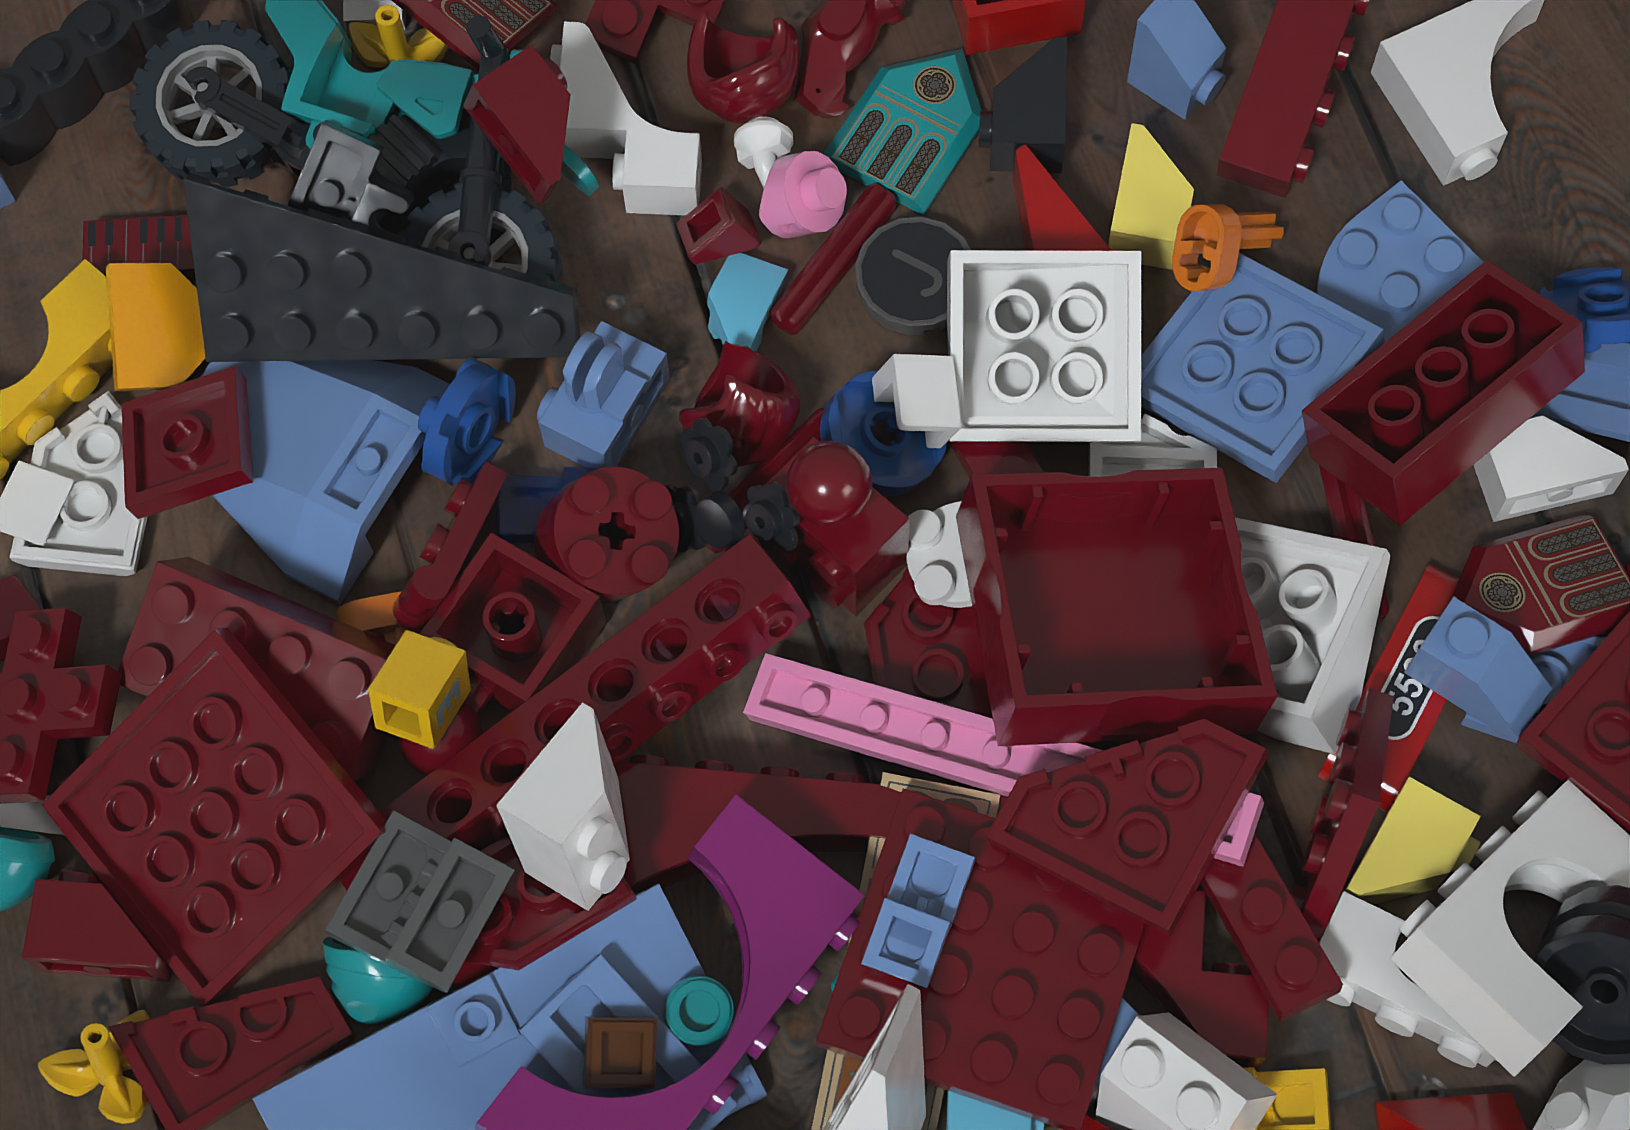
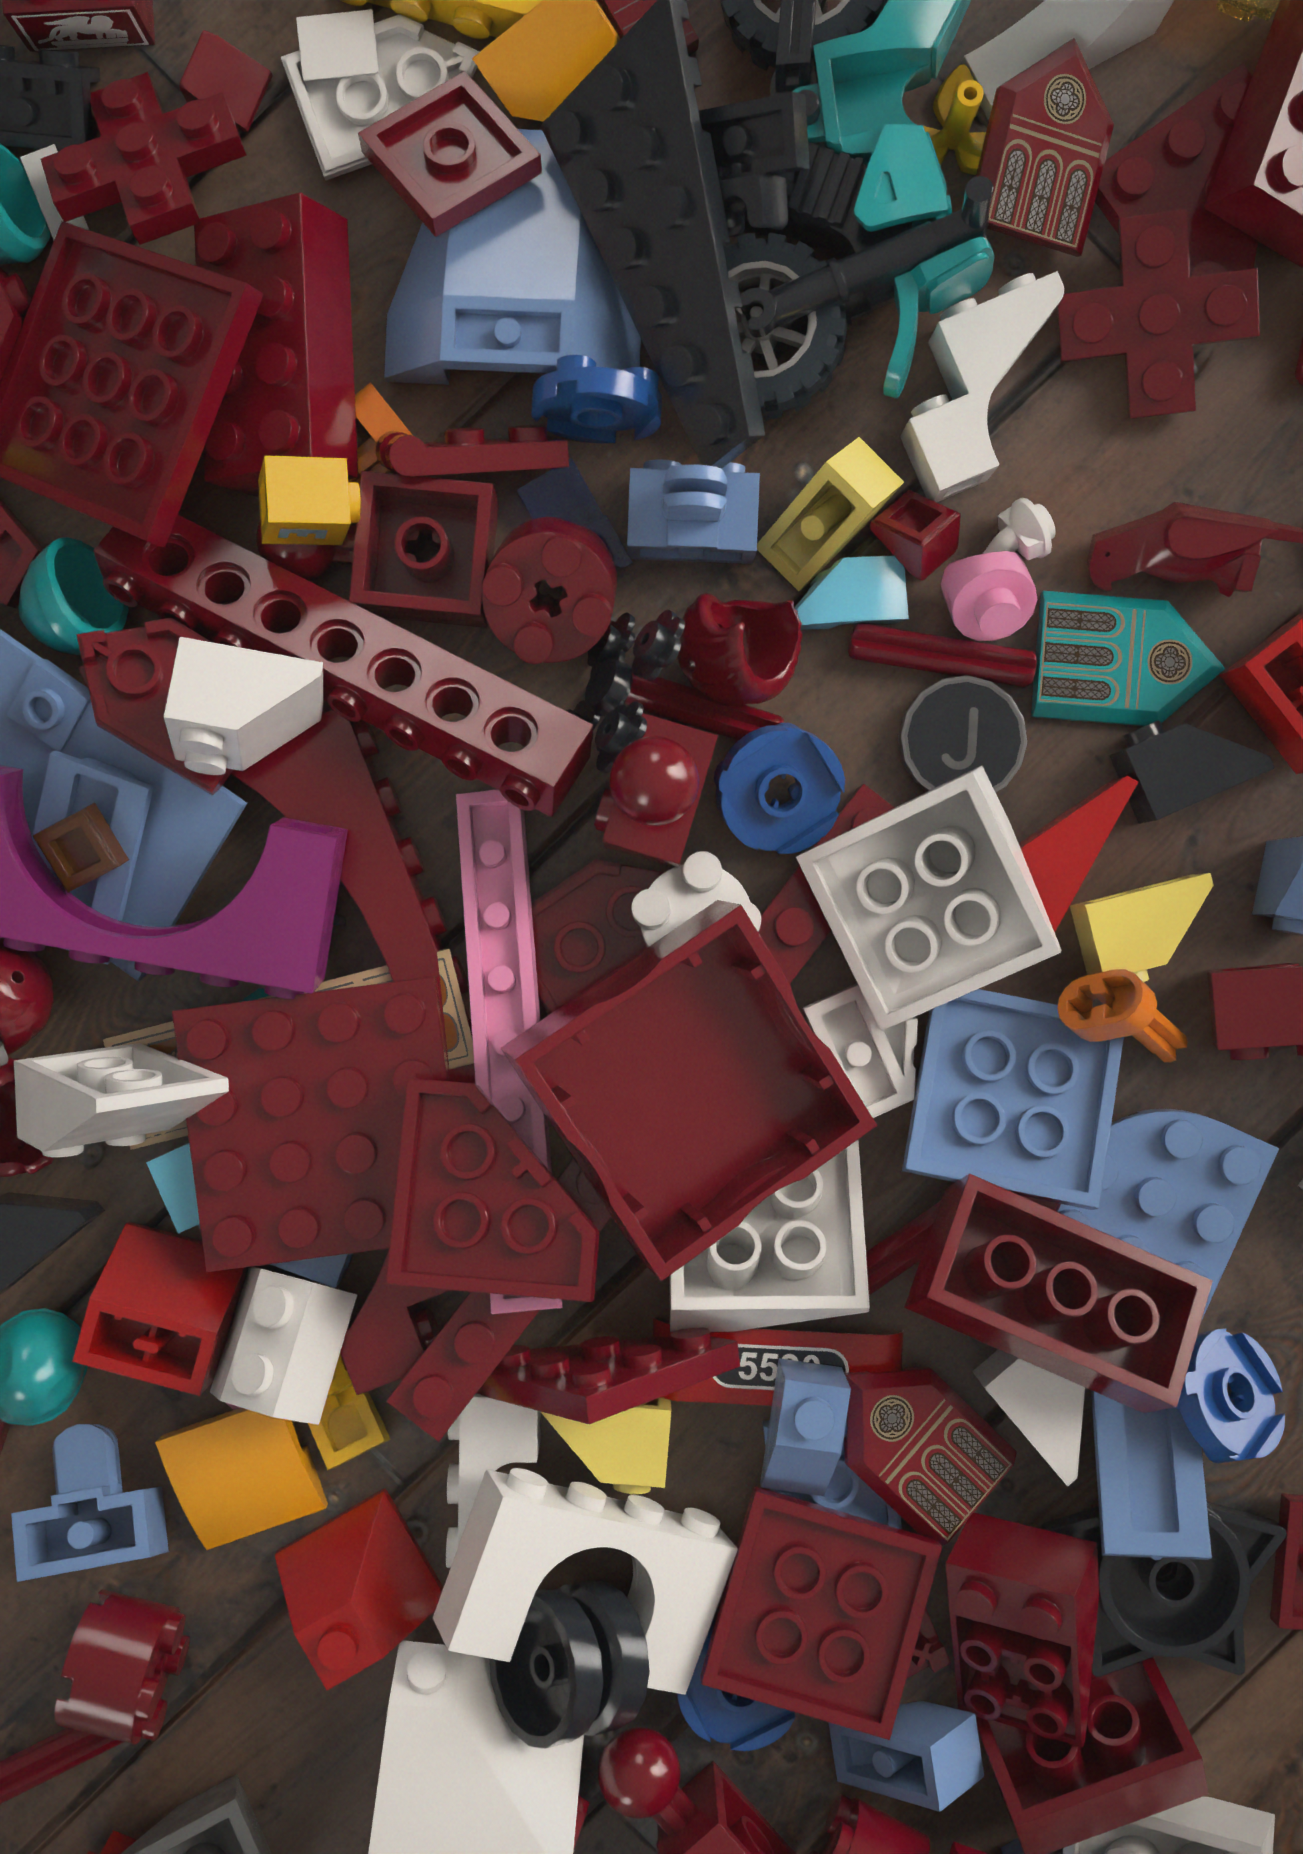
camera: 60 degrees right, 20 degrees up
dark grey slope [325,810,514,993] -> none
dark red slope [463,45,571,205] -> none
teal tile [663,975,734,1045] -> none
dark red piece [686,11,799,123] -> none
medium blue slope [861,834,976,988] -> none
white panel [872,354,962,448] -> none
none -> light yellow slope [757,437,904,591]

